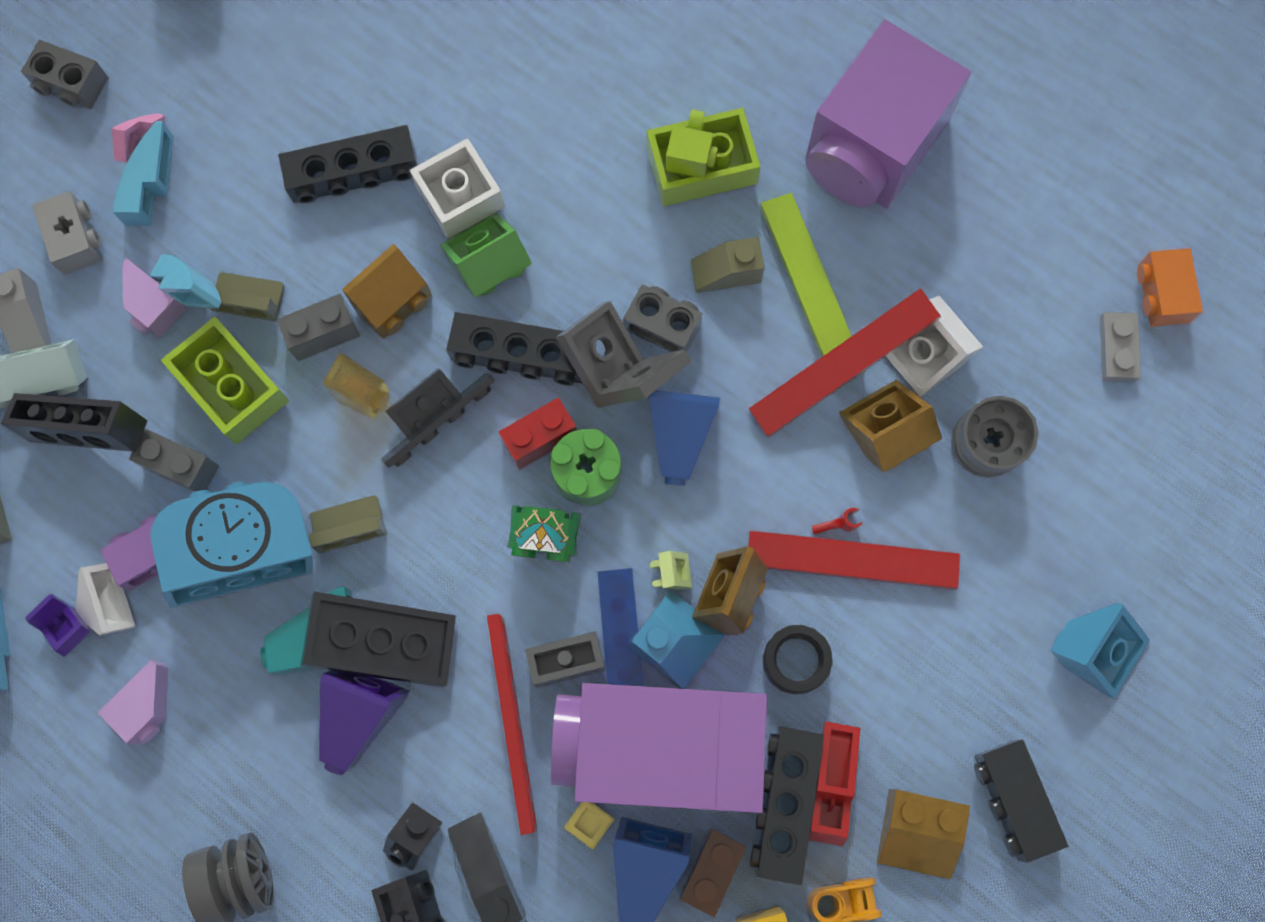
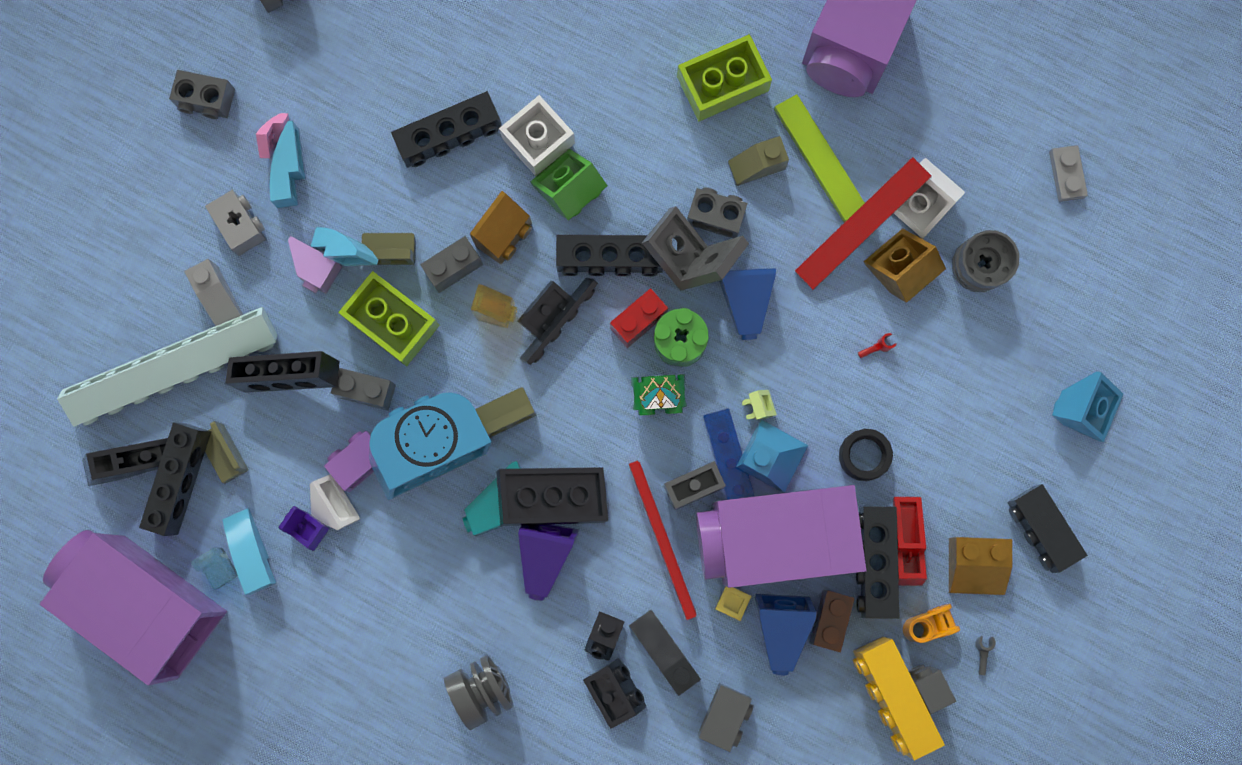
camera: 10 degrees left, 5 degrees up
lavender slope [97,660,169,744] -> none
lime brick [665,109,718,179] -> none
pearl gold slope [692,546,768,636] -> none
red tile [748,530,960,590] -> none
orange brick [1137,248,1203,327] -> none

